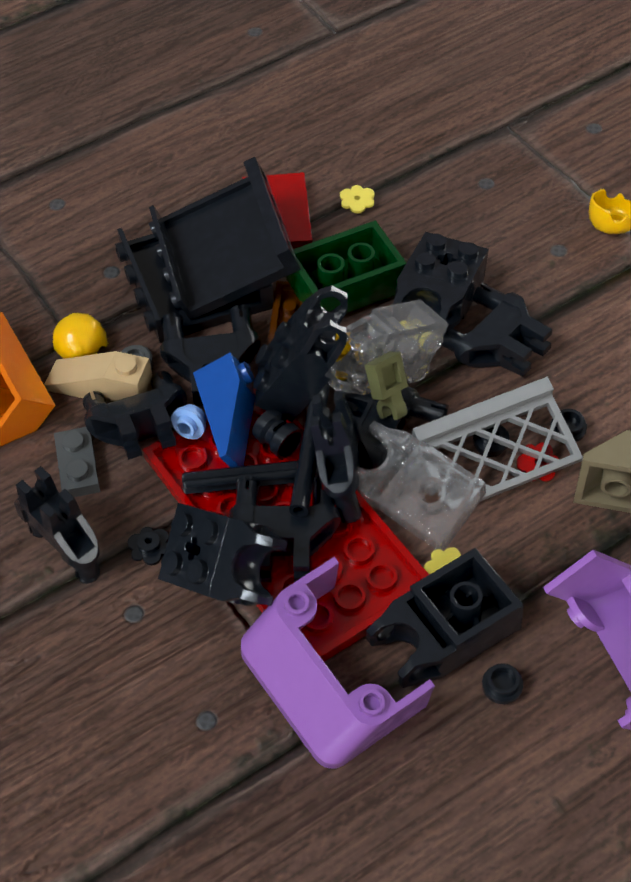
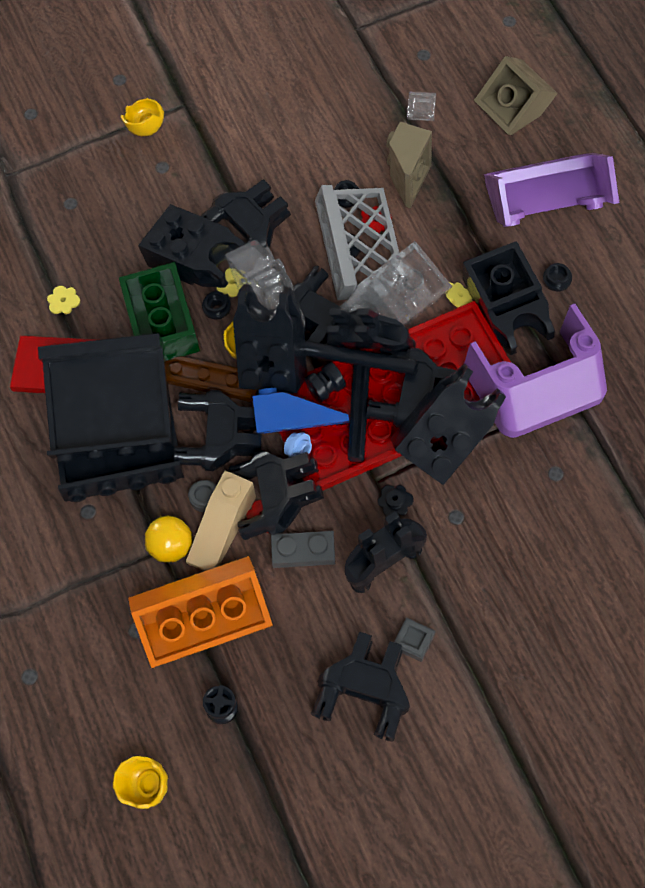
camera: 75 degrees left, 10 degrees up
olive plate [365,351,408,420] -> none

